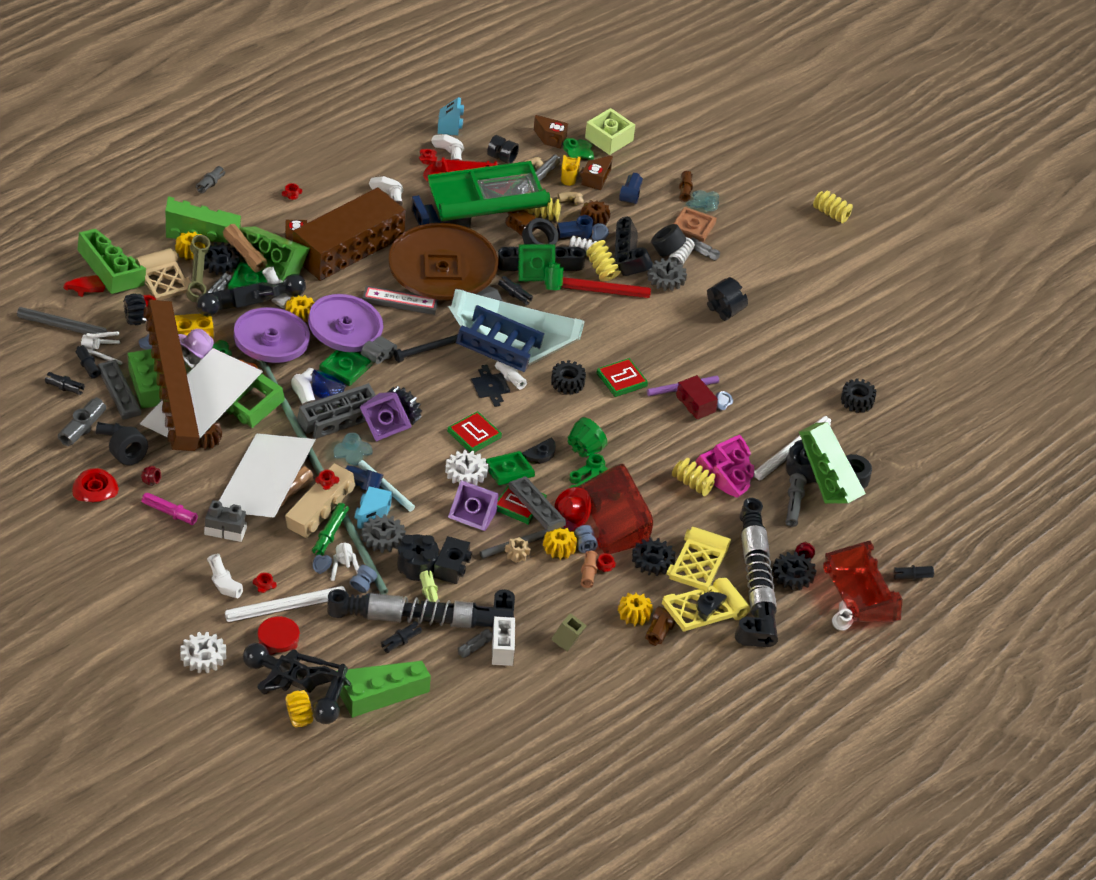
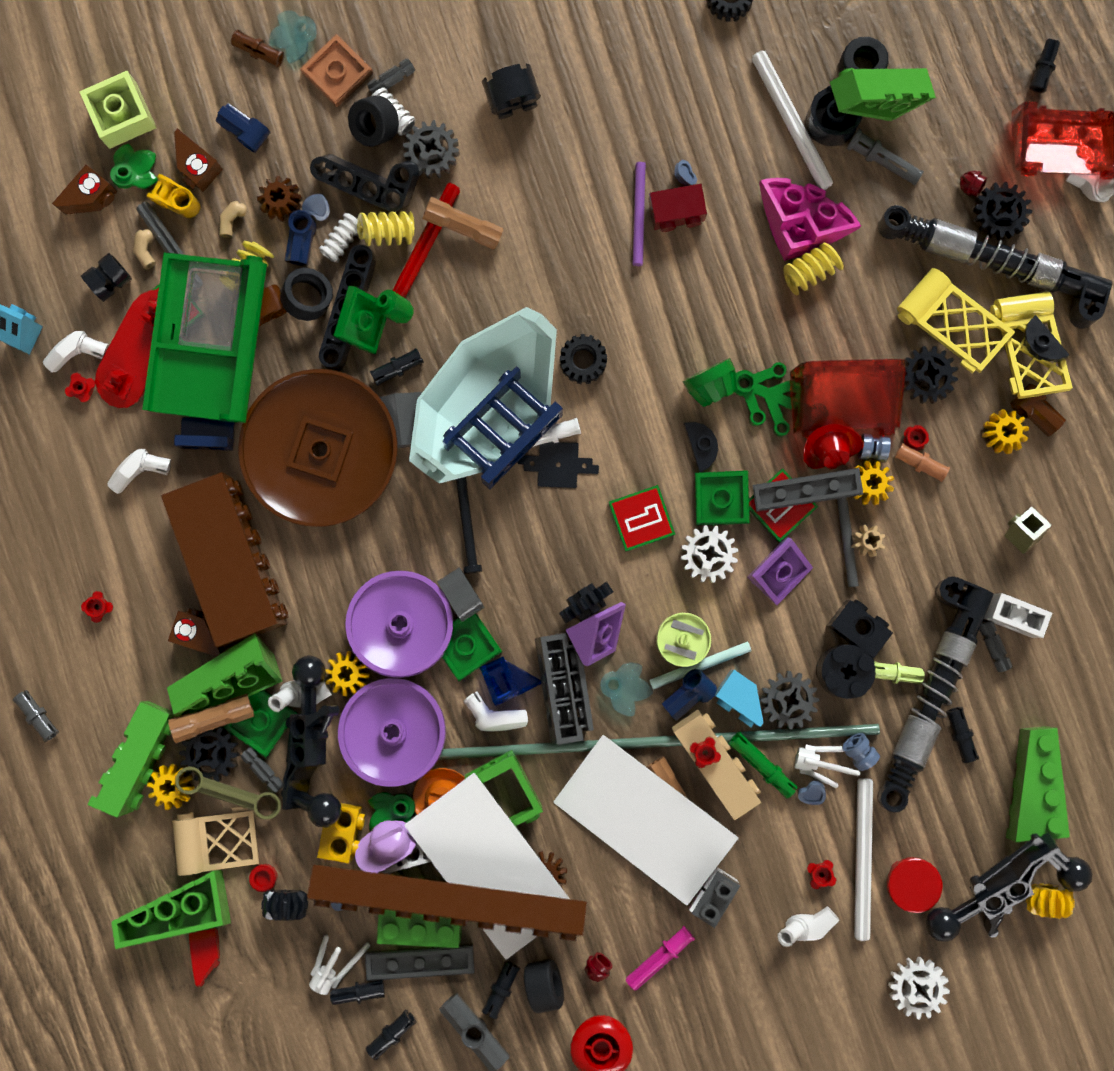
camera: 60 degrees left, 40 degrees up
dark grey axle [17,307,107,339] -> none
tile [362,286,438,315] -> none
tile [596,358,648,397] -> none
none -> medium nougat axle [422,197,504,250]
none -> yellowish green piece [655,613,711,667]

